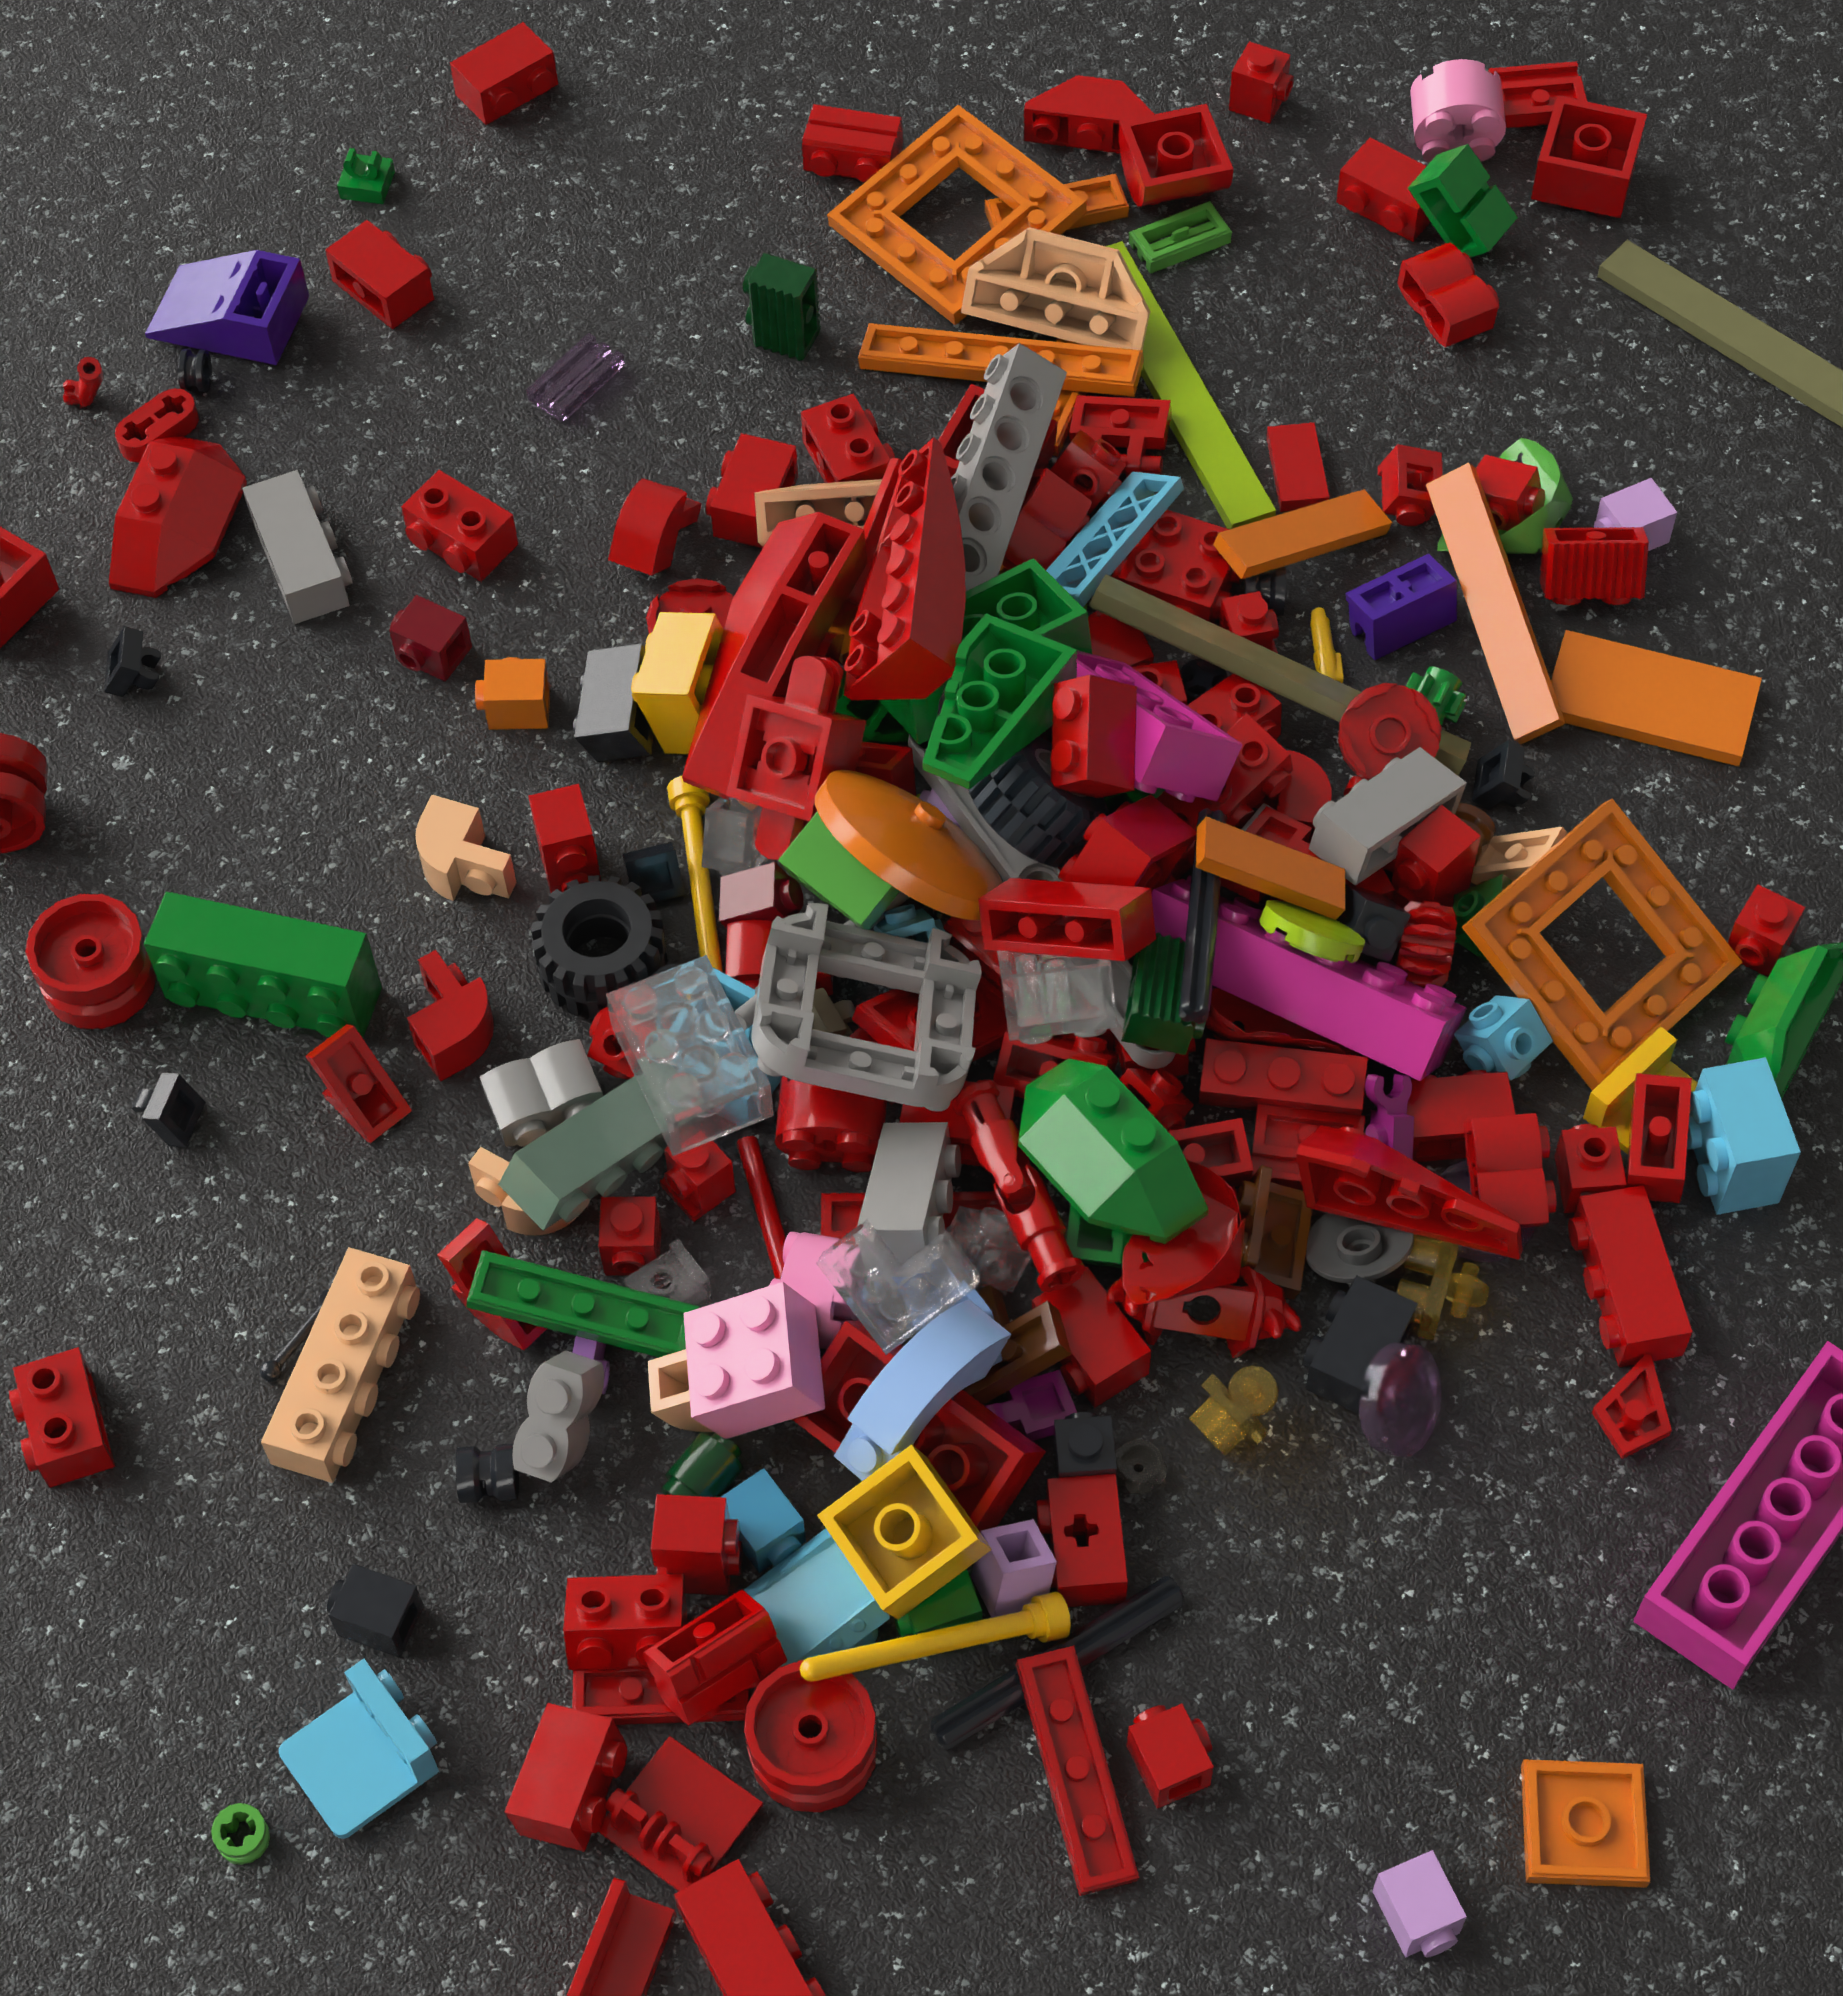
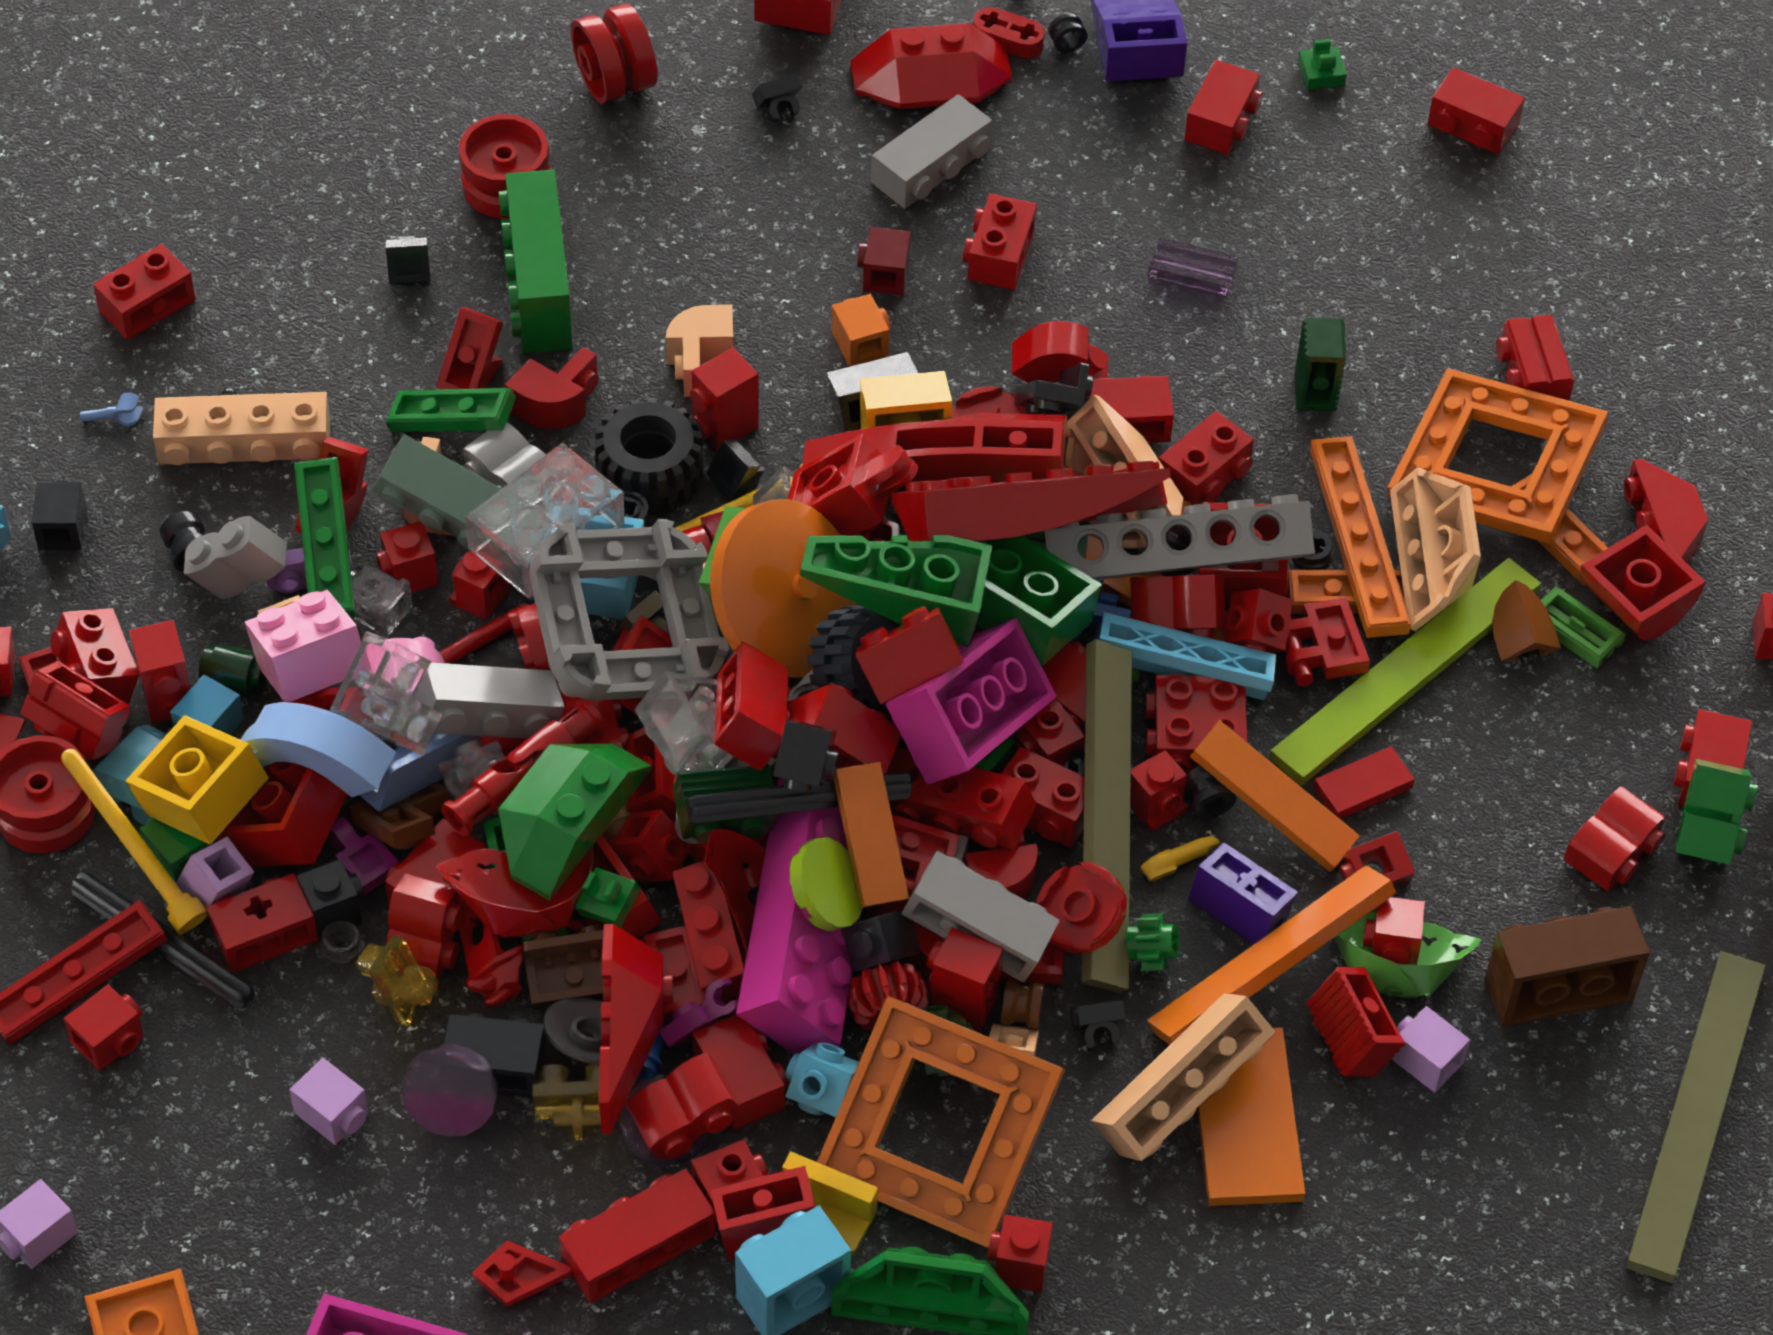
camera: 65 degrees right, 5 degrees down
none -> medium blue hand [80,393,143,427]
none -> lavender brick [289,1058,368,1145]
none -> green tile [385,388,516,432]
none -> red brick [385,874,464,981]
none -> green tile [575,867,641,929]
none -> black brick [773,720,840,793]
none -> black bracket [1014,363,1093,415]
none -> light nougat brick [1091,993,1275,1161]
none -> reddish brown brick [1484,906,1650,1027]
none -> dark orange brick [1492,580,1561,662]

